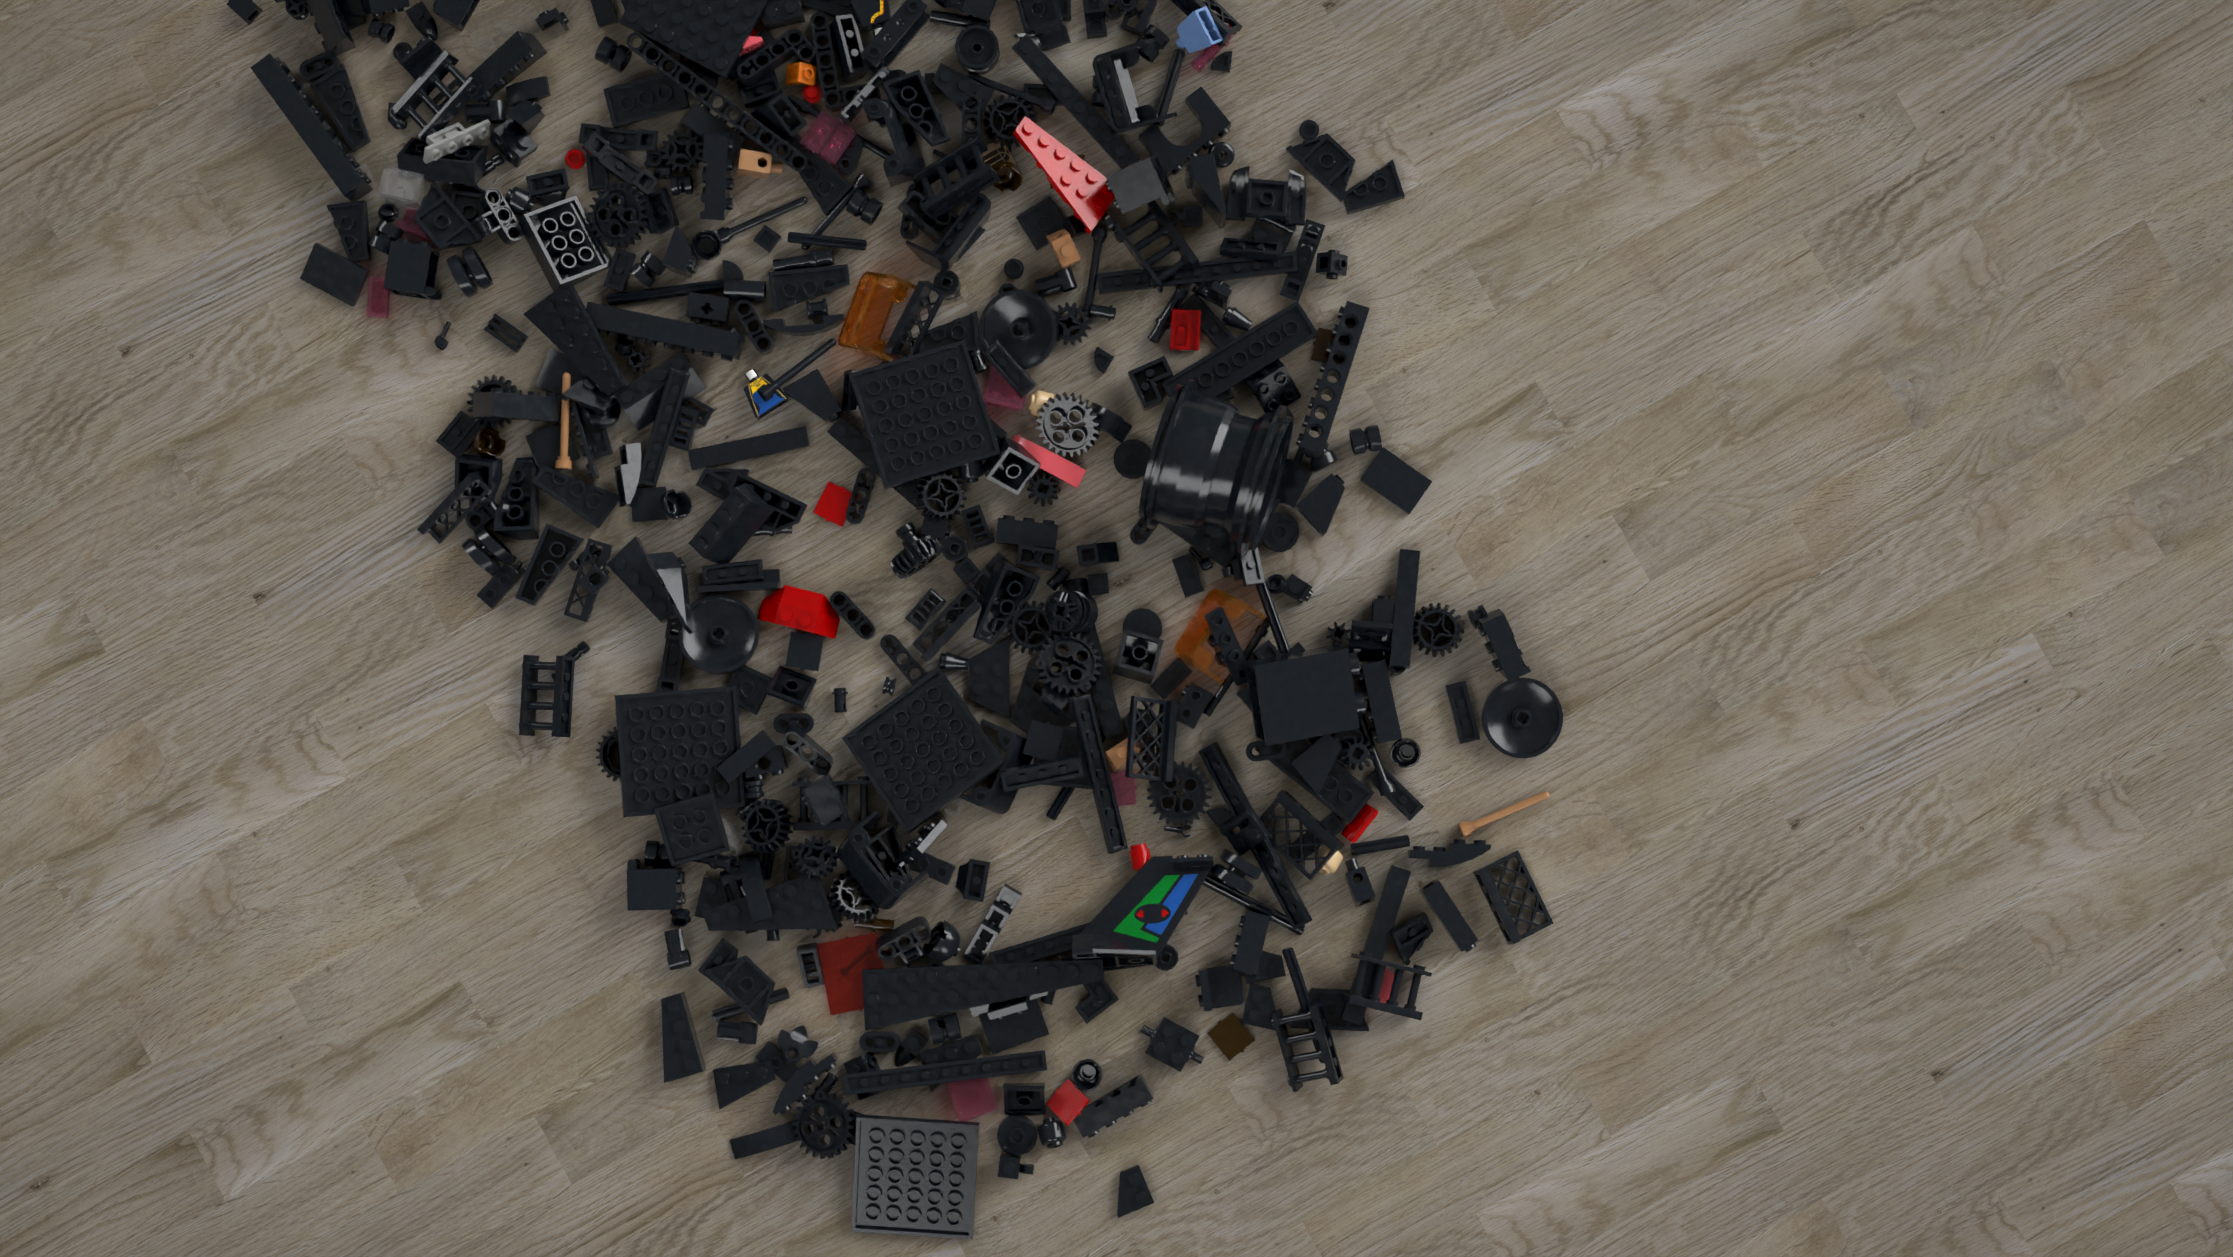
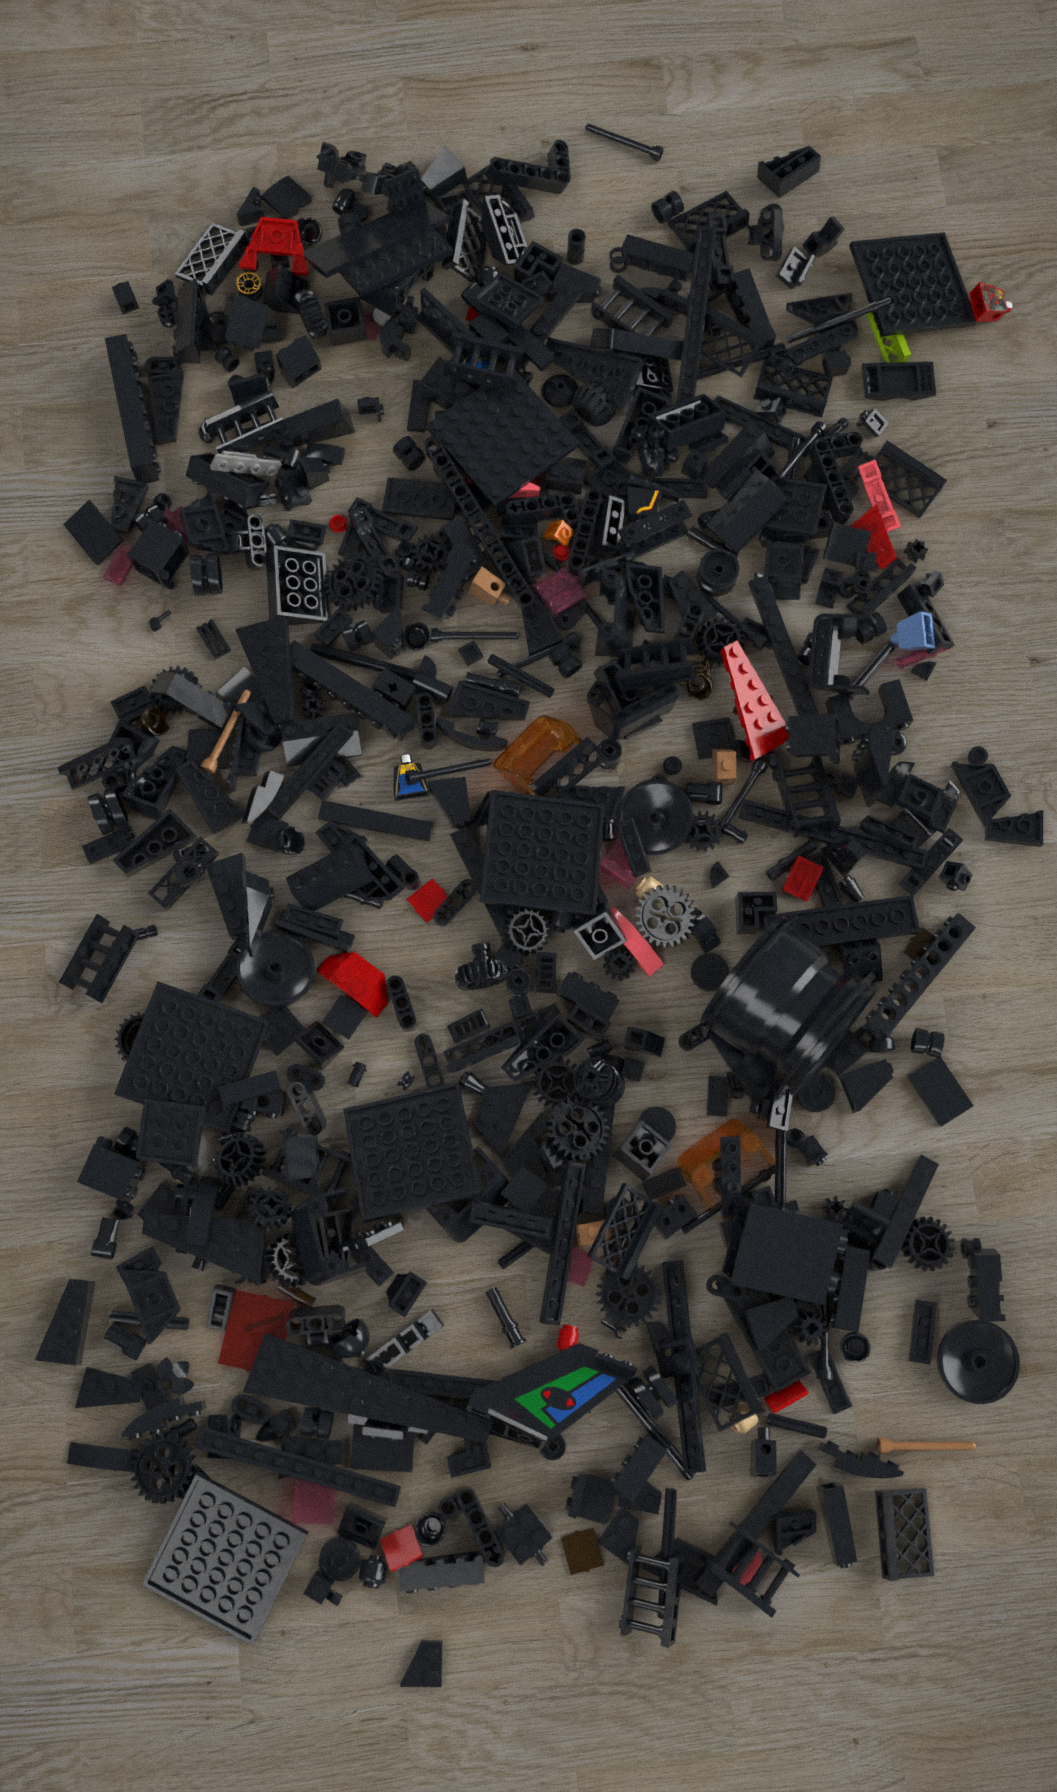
camera: 15 degrees right, 10 degrees down
clear slope [377,166,424,210] -> none
none -> black piece [385,854,421,890]
none -> black beam [438,1486,504,1567]
none -> black pin [485,1287,527,1349]

